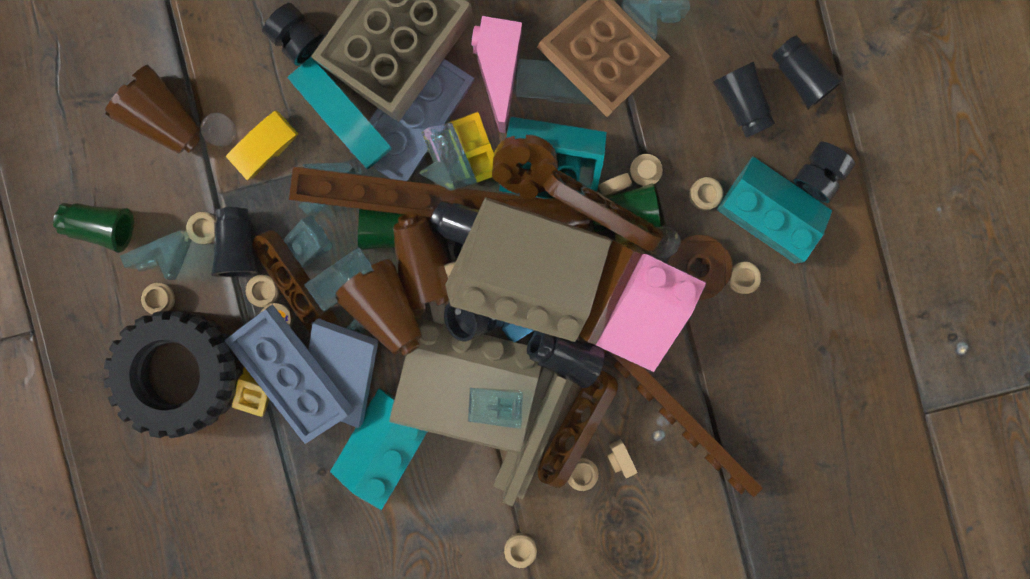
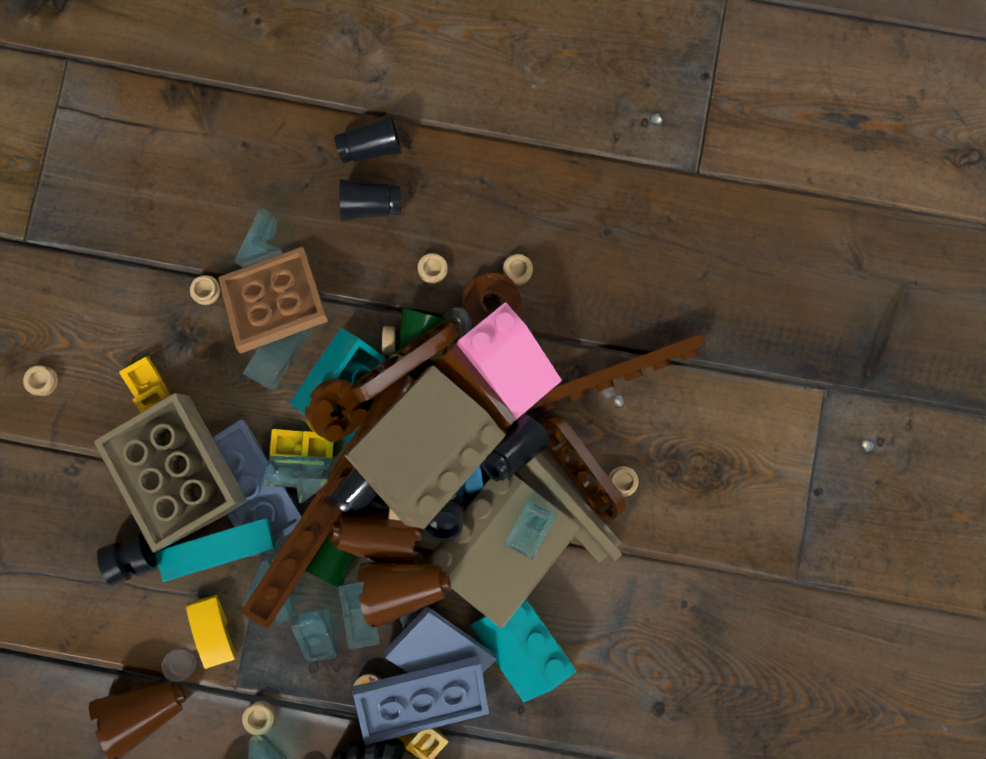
camera: 70 degrees left, 5 degrees down
black plant [211,207,258,277] -> none
tan tile [246,275,280,307] -> none
reddish brown beam [253,230,340,335] -> none
bright pink slope [471,16,522,133] -> none
tan tile [504,533,537,568] -> none
tan plate [607,439,638,478] -> none
tan plate [630,154,663,186] -> none
teal slope [716,156,832,264] -> none
black wheel [793,141,856,203] -> none

